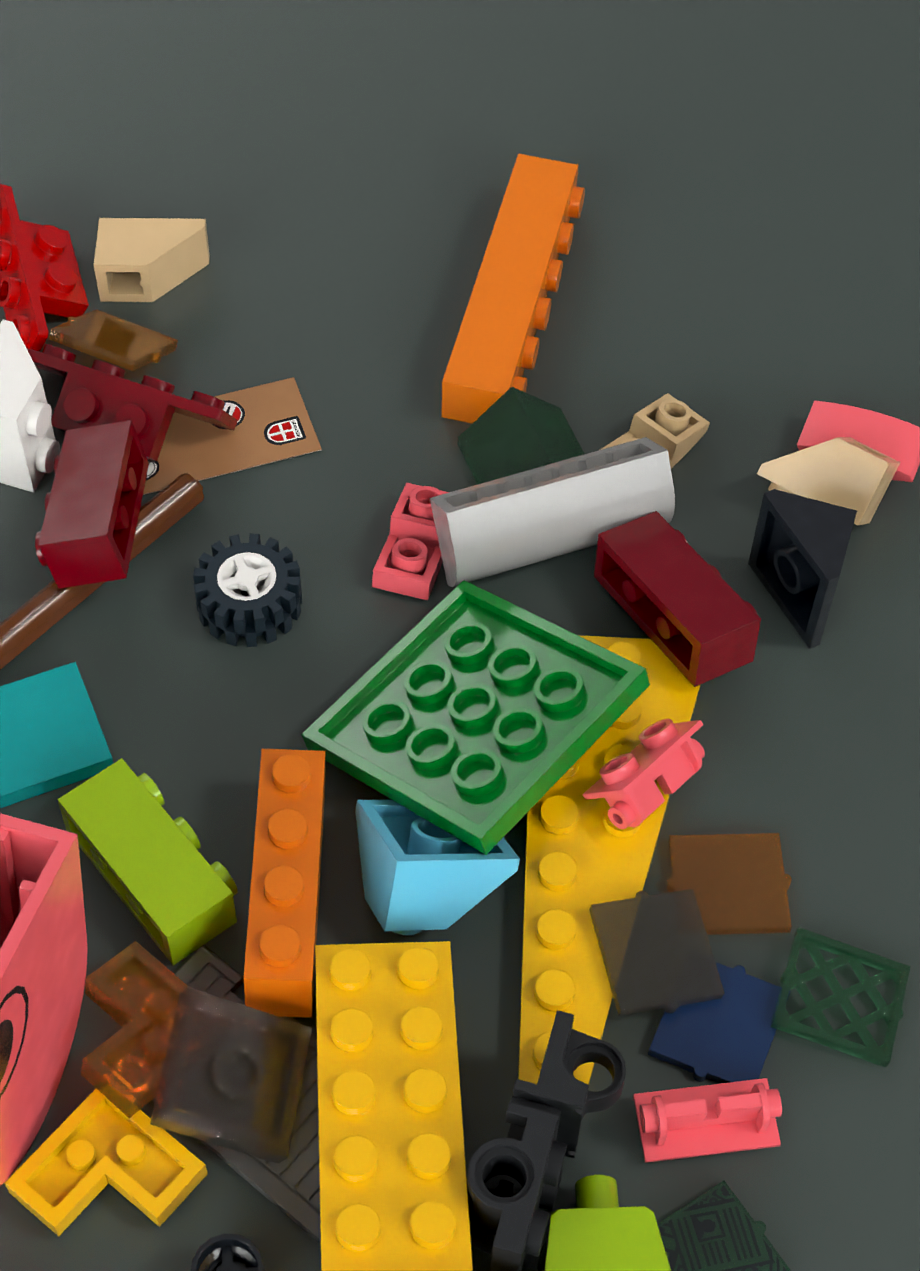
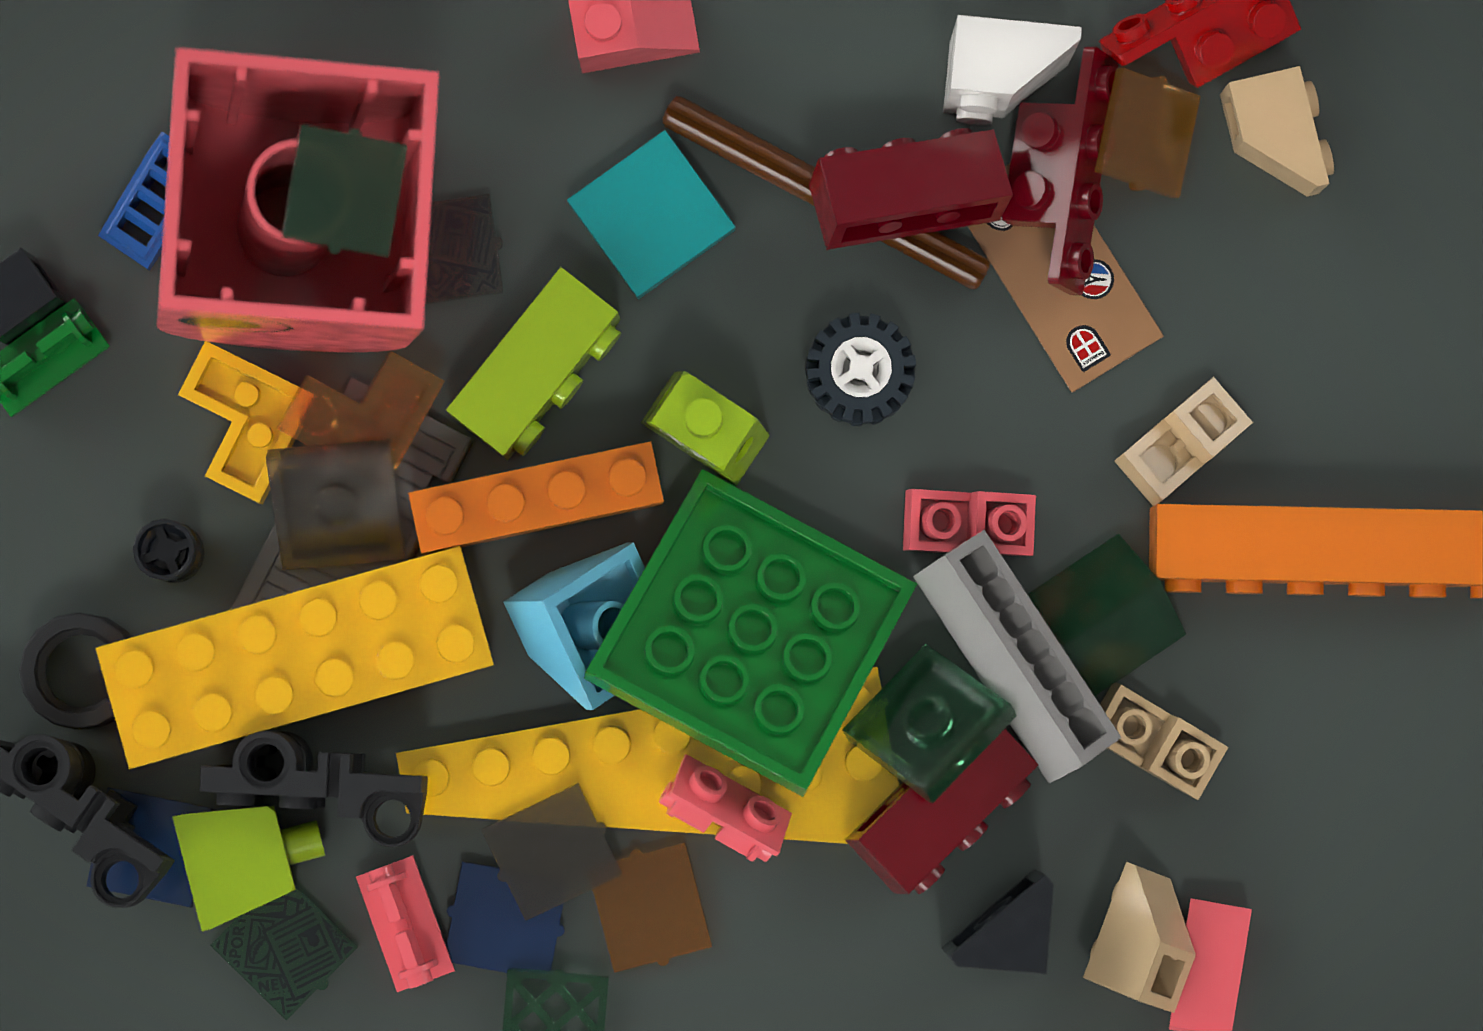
camera: 80 degrees right, 30 degrees up
none -> lime torso [641,371,770,486]
none -> clear green tile [842,644,1017,804]
none -> tan slope [1115,377,1253,506]

